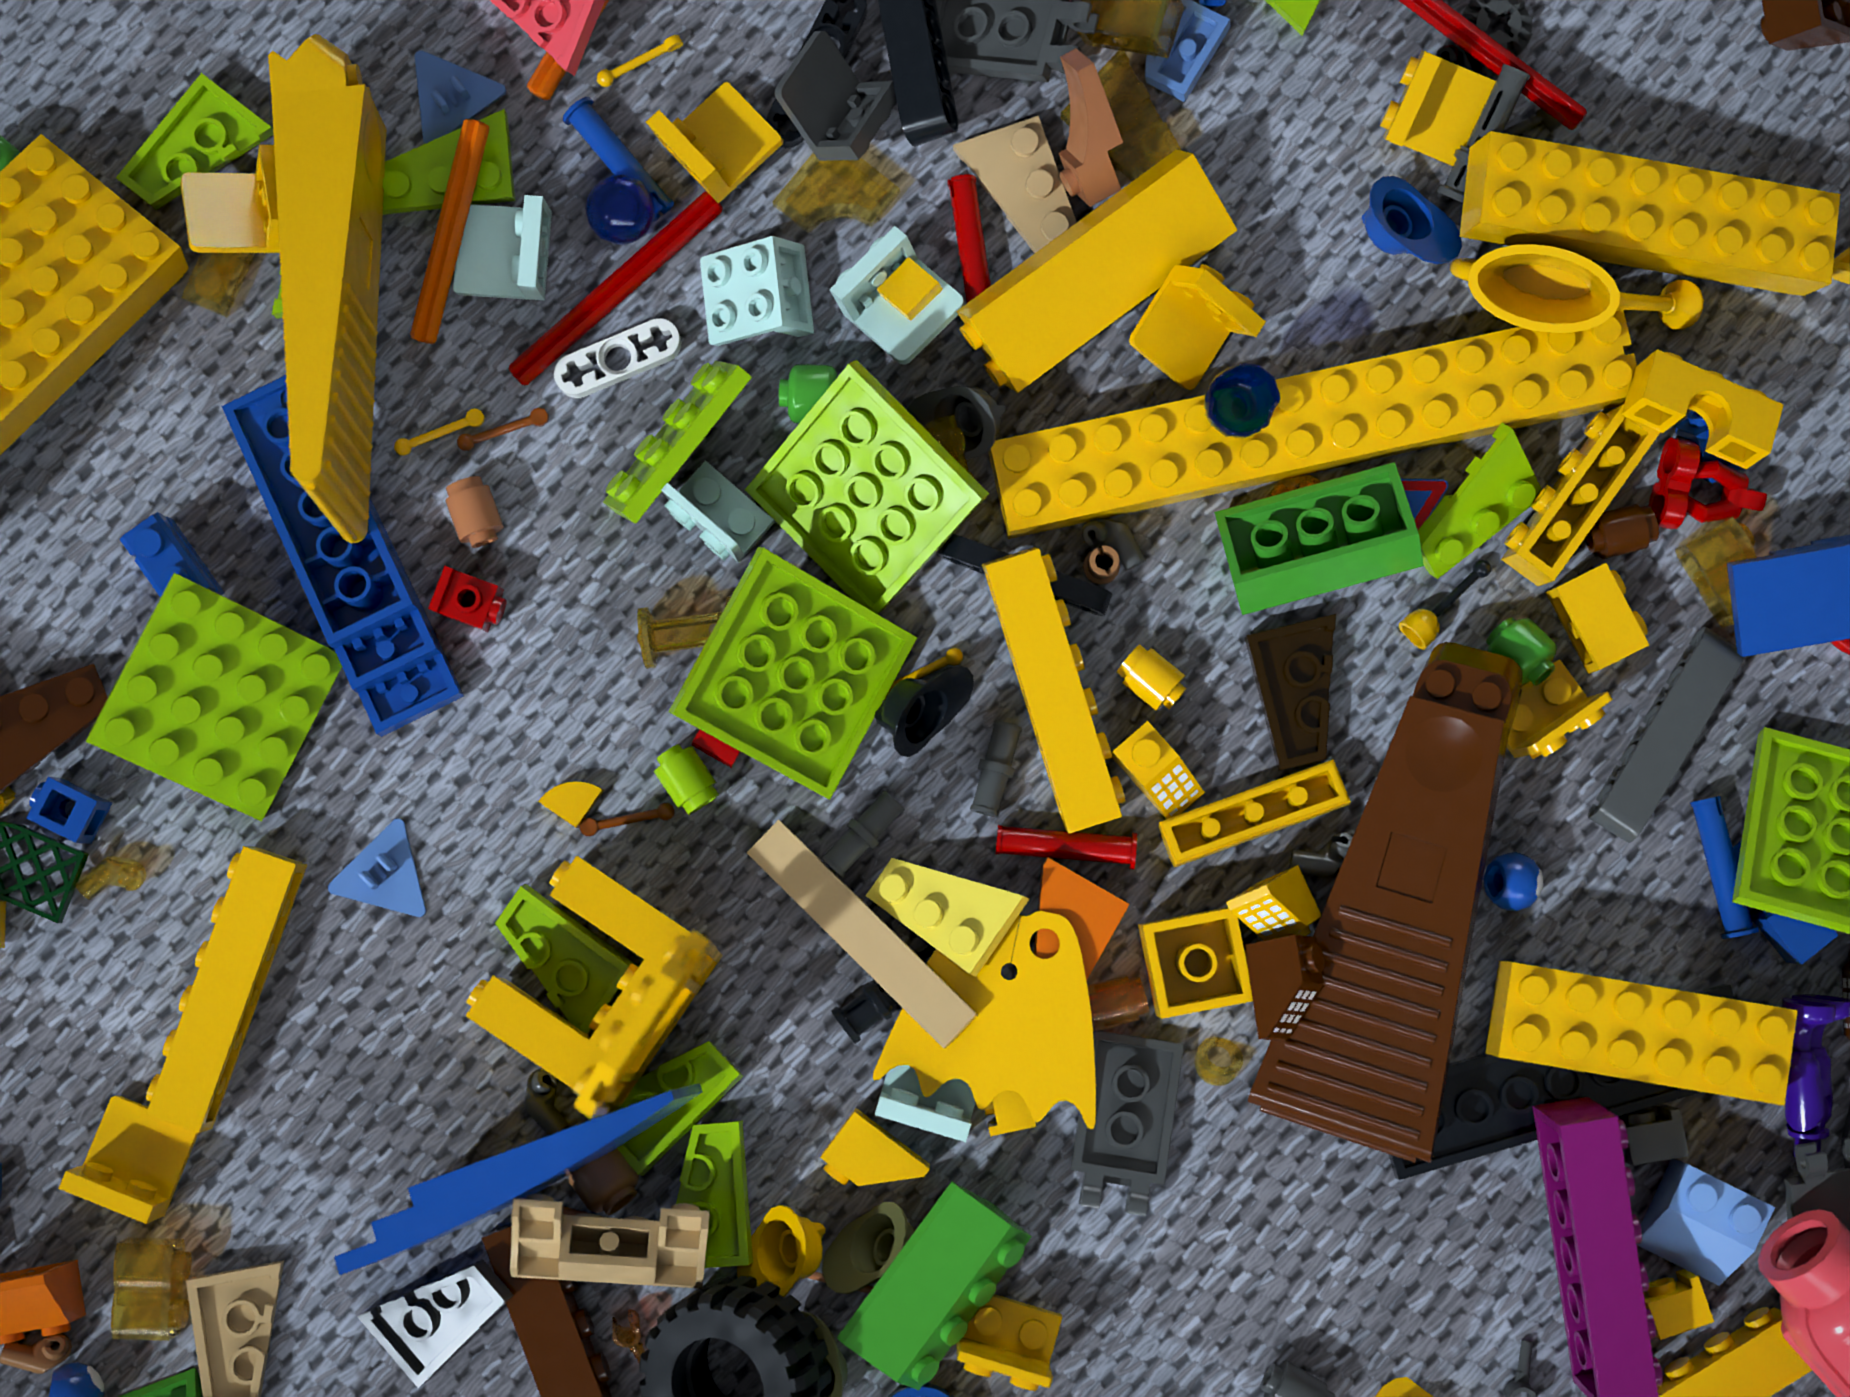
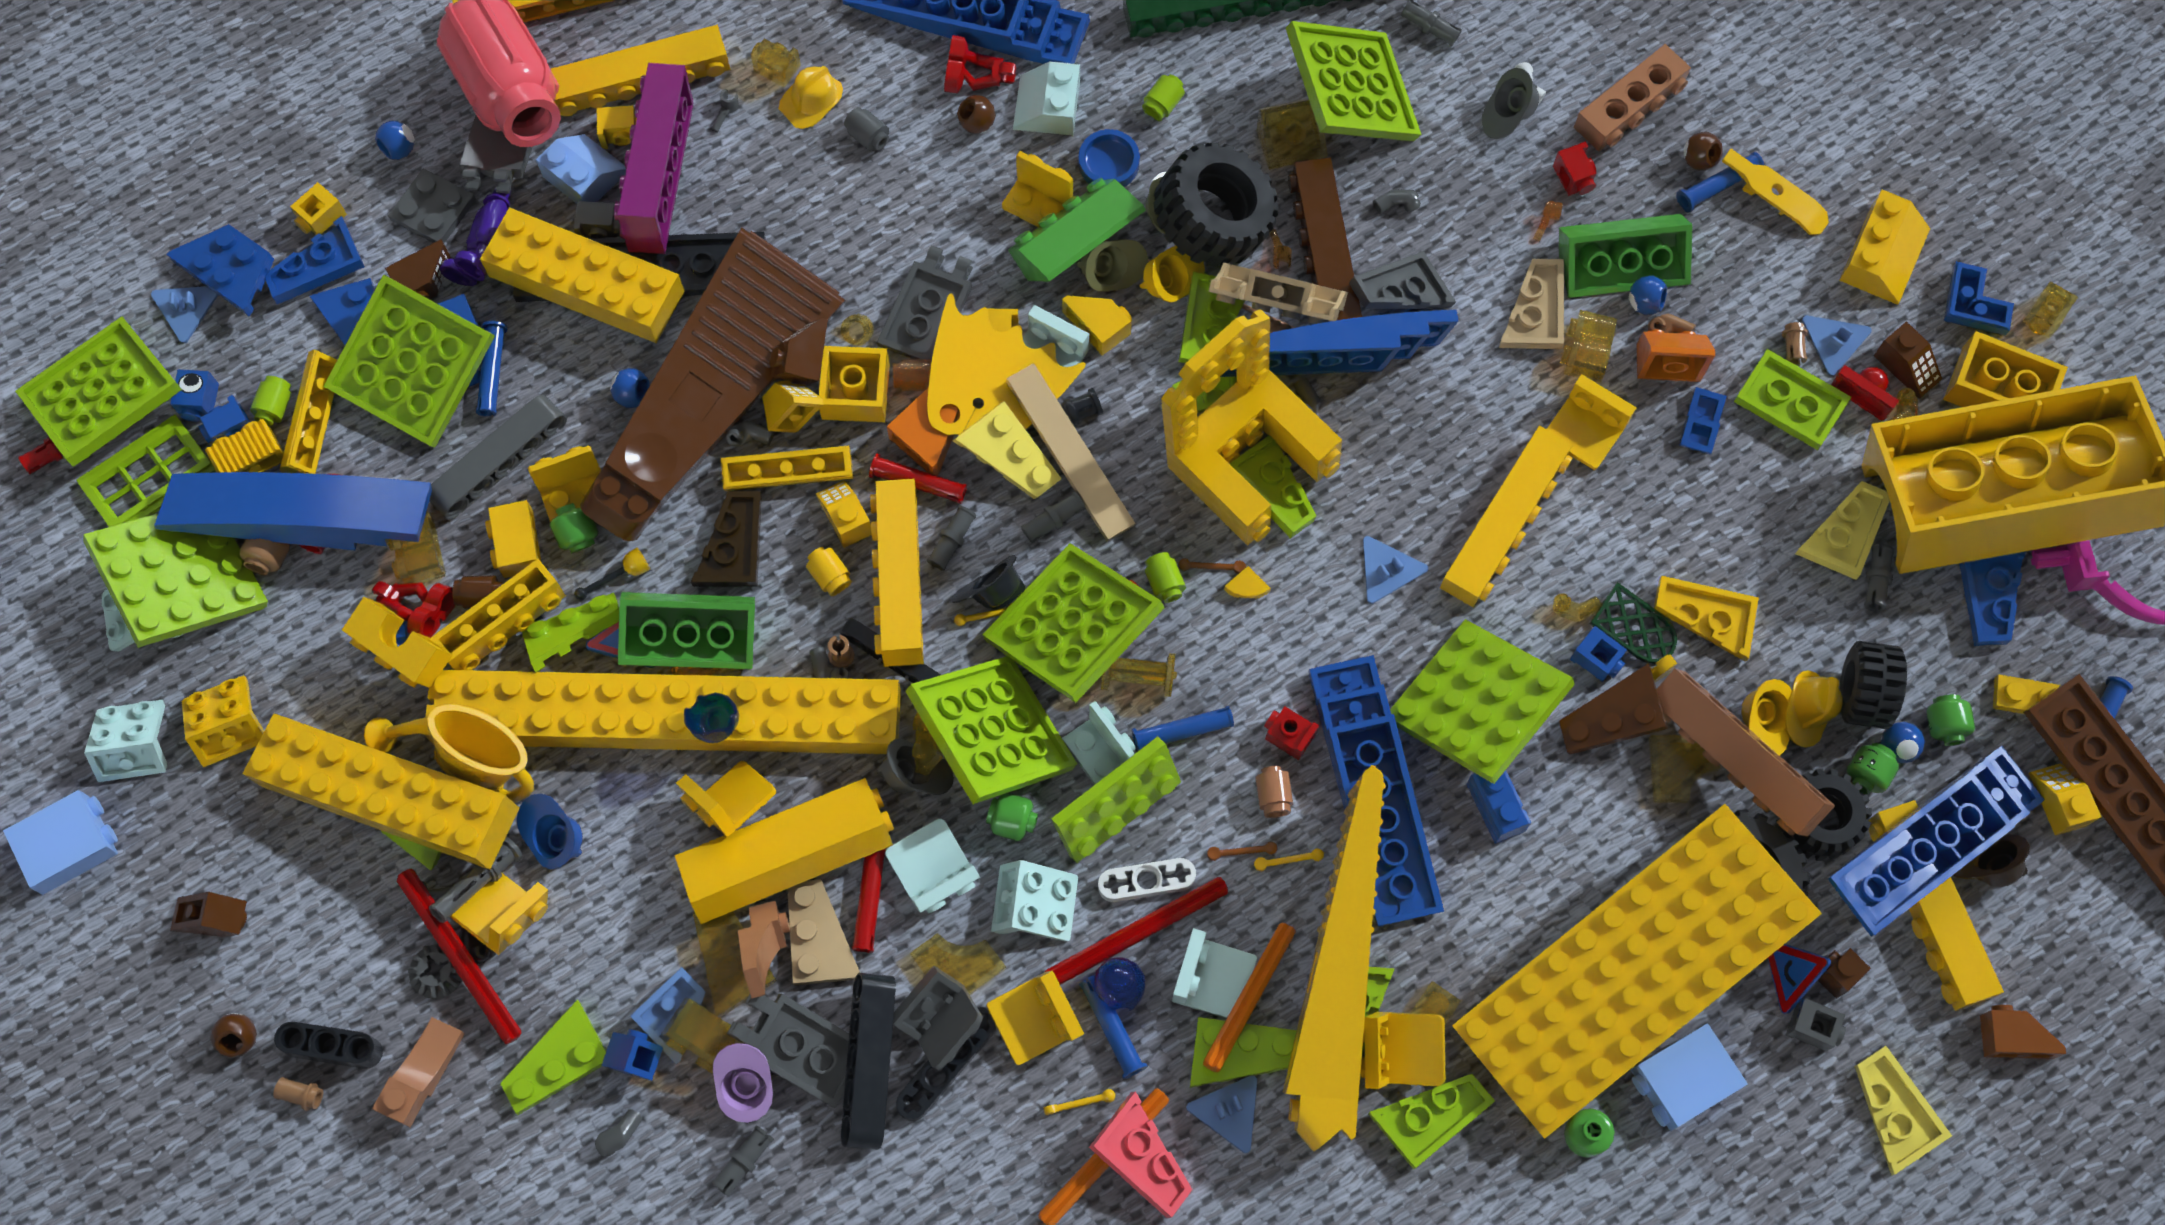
camera: 170 degrees left, 15 degrees down
yellow tile [877,257,943,321] -> none
none -> blue pin [1132,706,1234,752]

